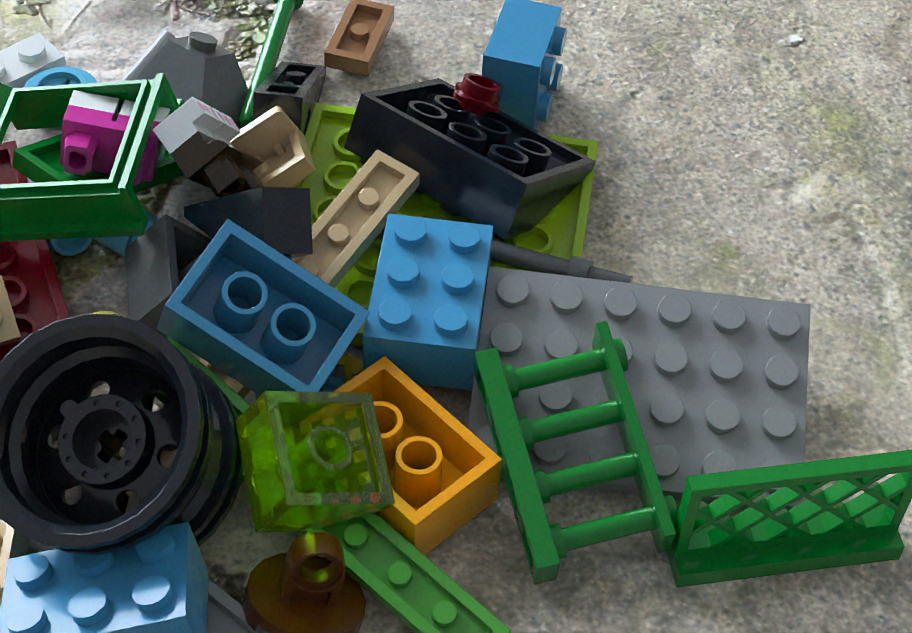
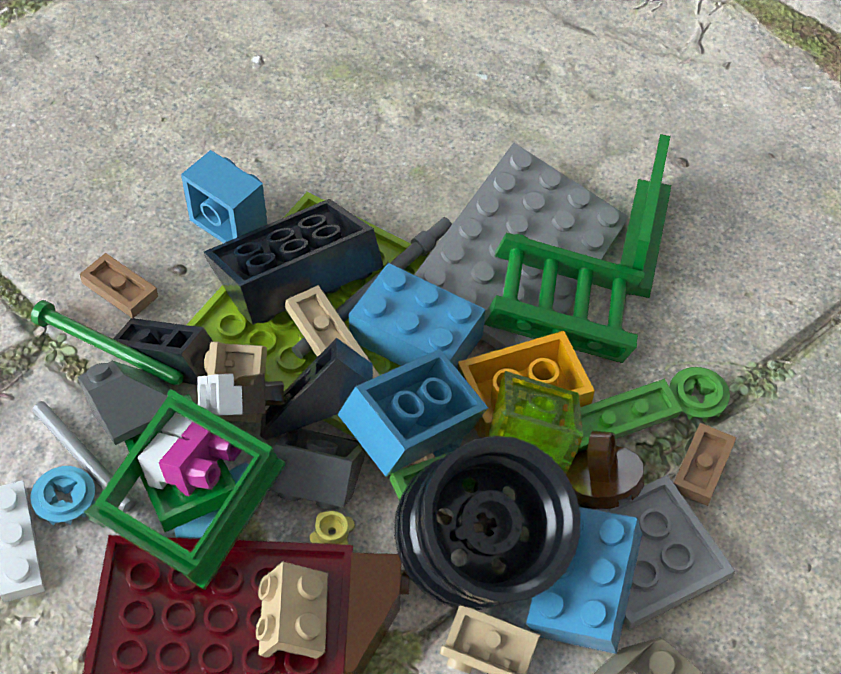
camera: 65 degrees left, 5 degrees up
dark red plate [453,73,501,115] -> none

